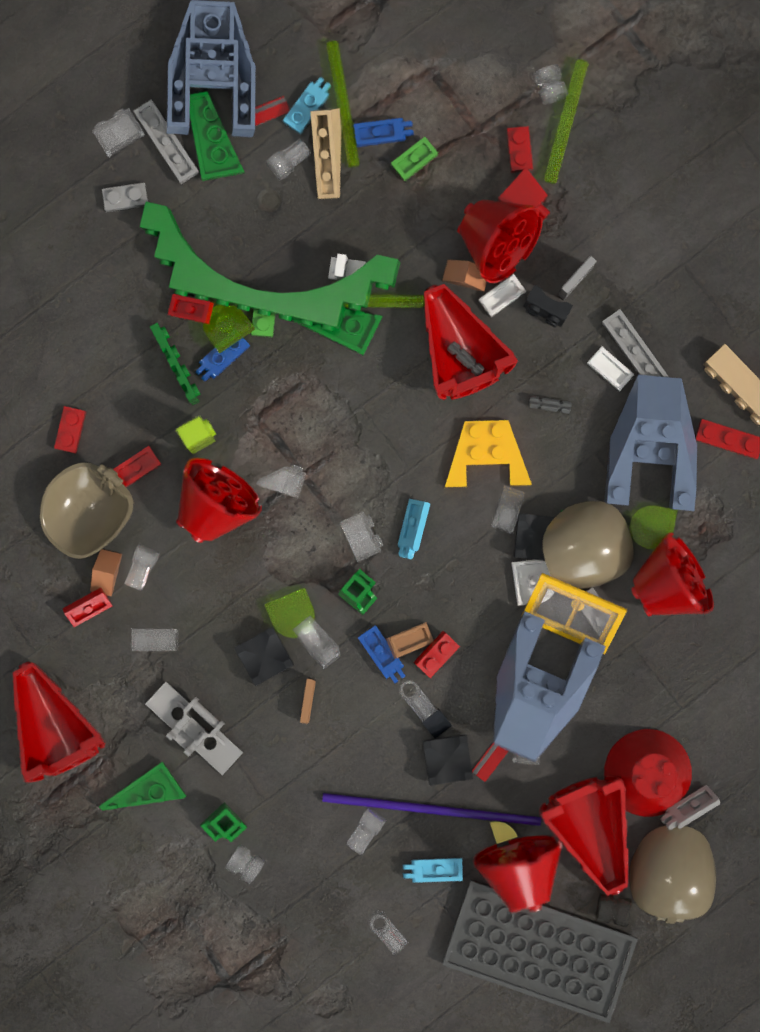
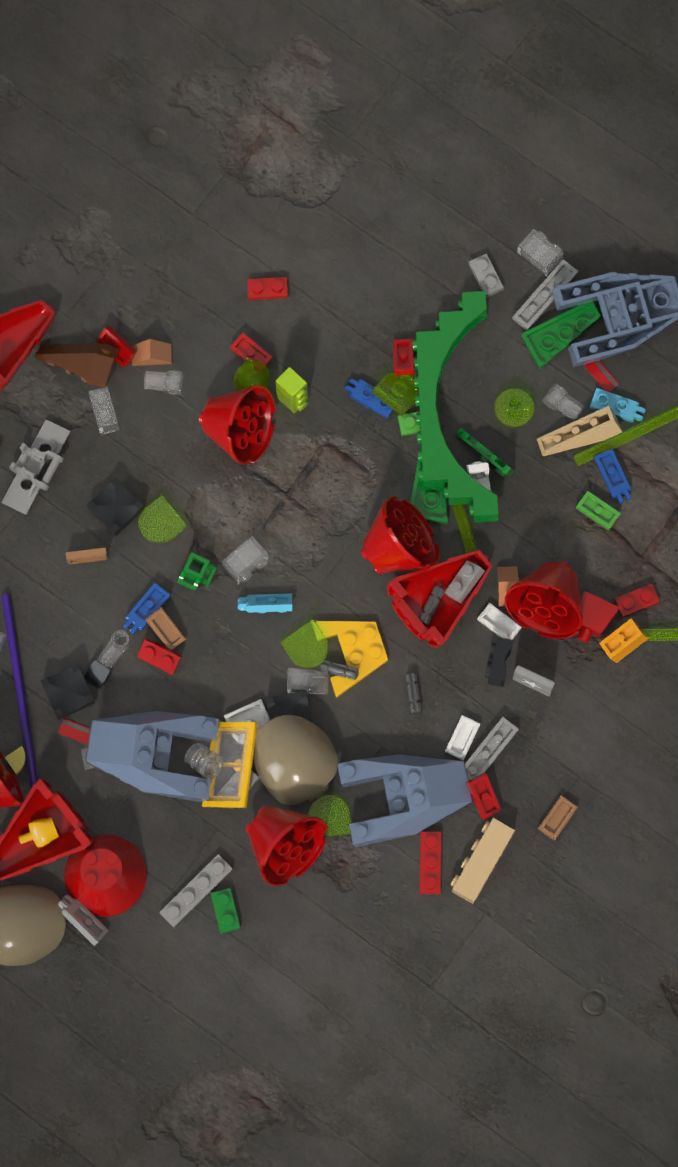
camera: 80 degrees right, 10 degrees down
dark tan piece [40,463,134,559] -> none
green wing [150,323,201,406] -> none
clear slope [256,464,307,499] -> none
clear slope [293,616,341,669] -> none
none -> yellow piece [18,817,59,847]
none -> reddish brown wedge [35,344,119,388]
none -> light grey plate [159,855,233,928]
none -> clear wheel [184,743,223,779]
none -> green plate [210,888,241,934]
none -> clear neon green piece [233,358,270,390]
none -> clear neon green tile [280,619,329,668]
none -> dark grey axle [320,660,359,680]
none -> red cone [361,496,440,575]
none -> light grey plate [444,560,485,604]
none -> green wing [456,428,515,477]
none -> red plate [466,773,502,820]
none -> clear neon green piece [495,389,534,428]
none -> medium nougat tile [538,795,578,841]
none -> light orange hinge [599,619,649,663]

